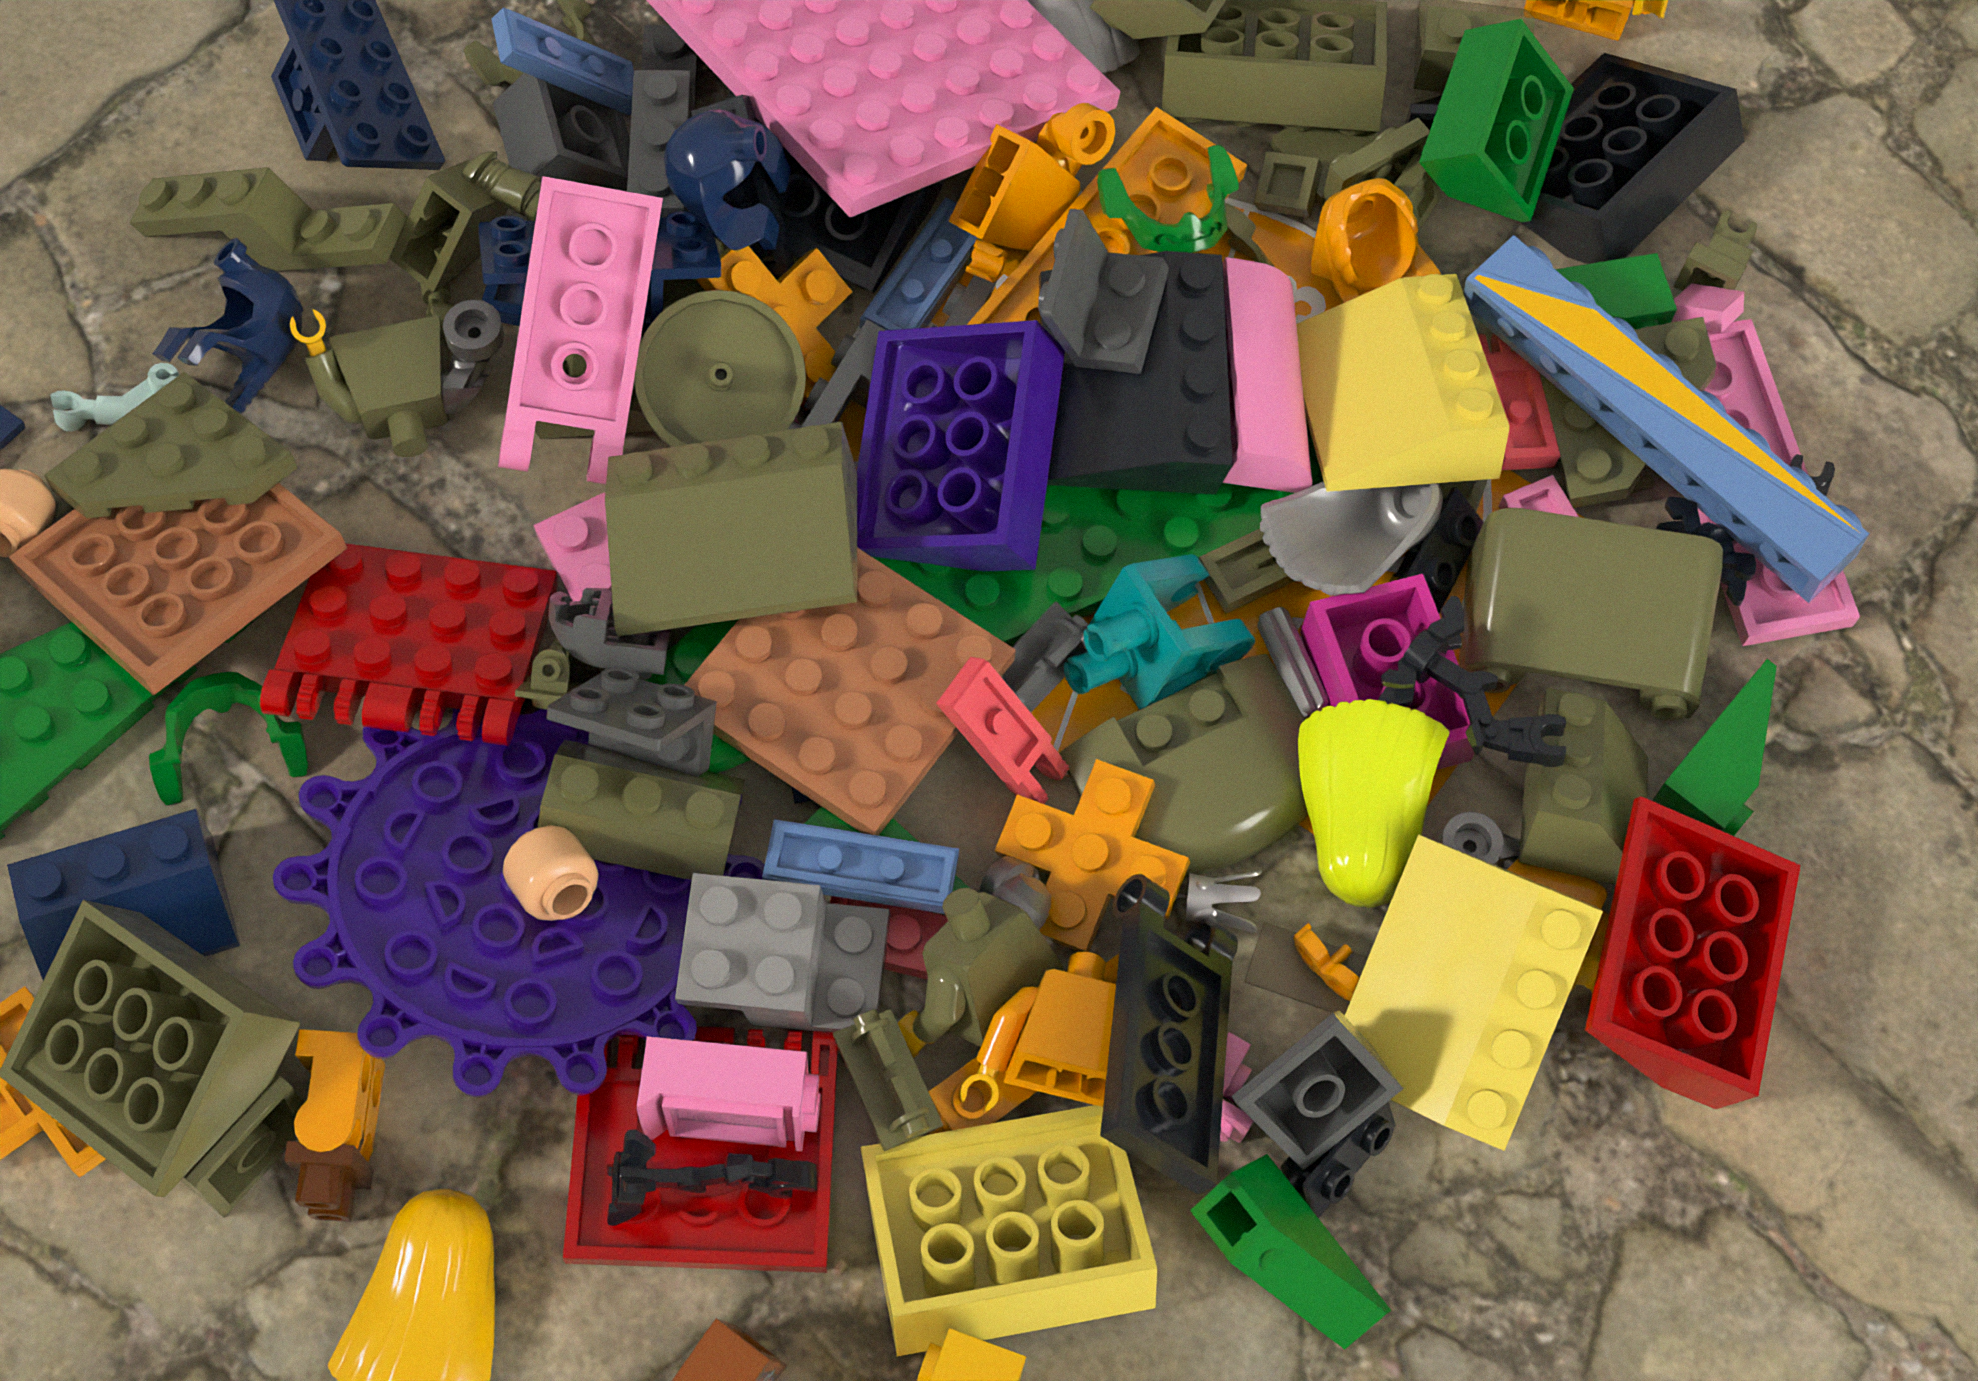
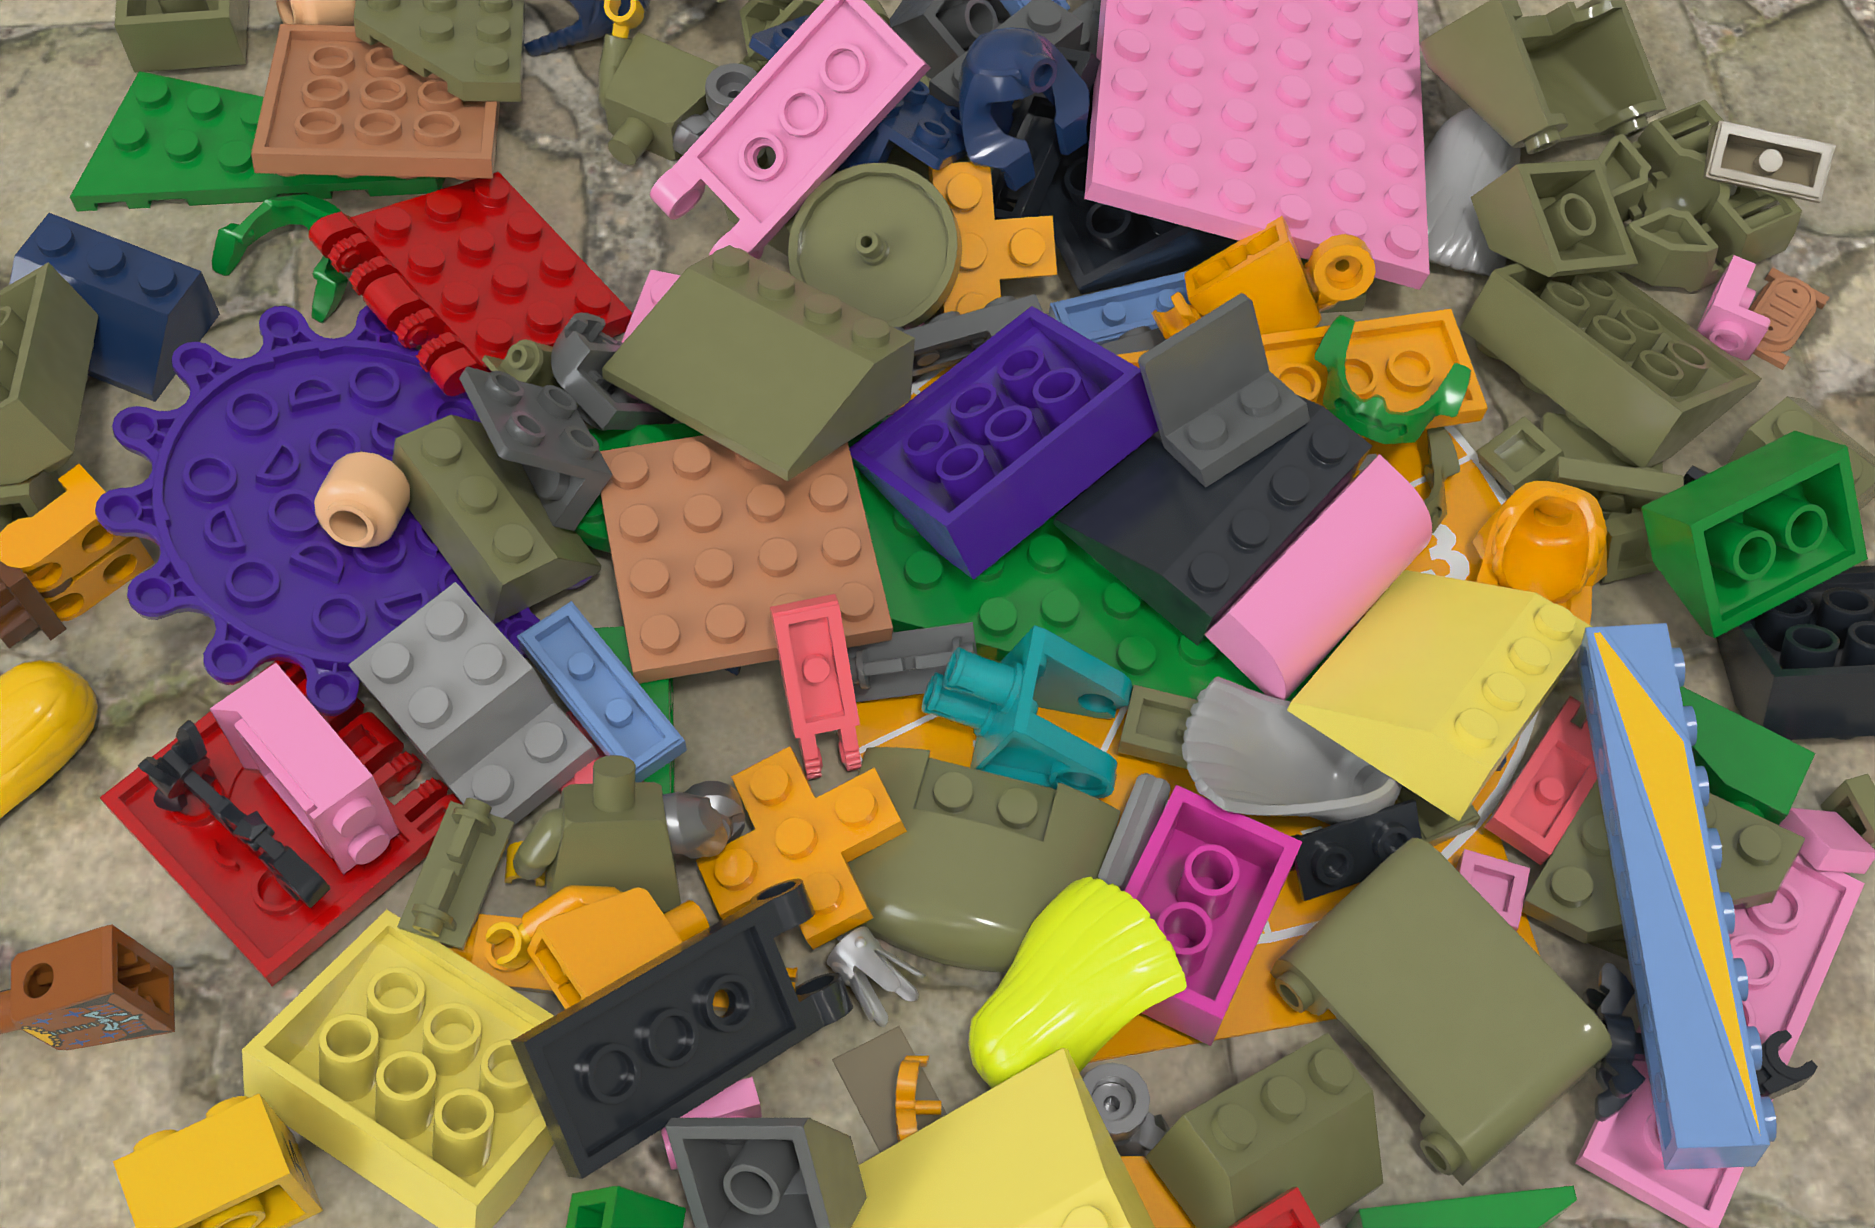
camera: 45 degrees right, 5 degrees down
black piece [1379,596,1566,767] -> none

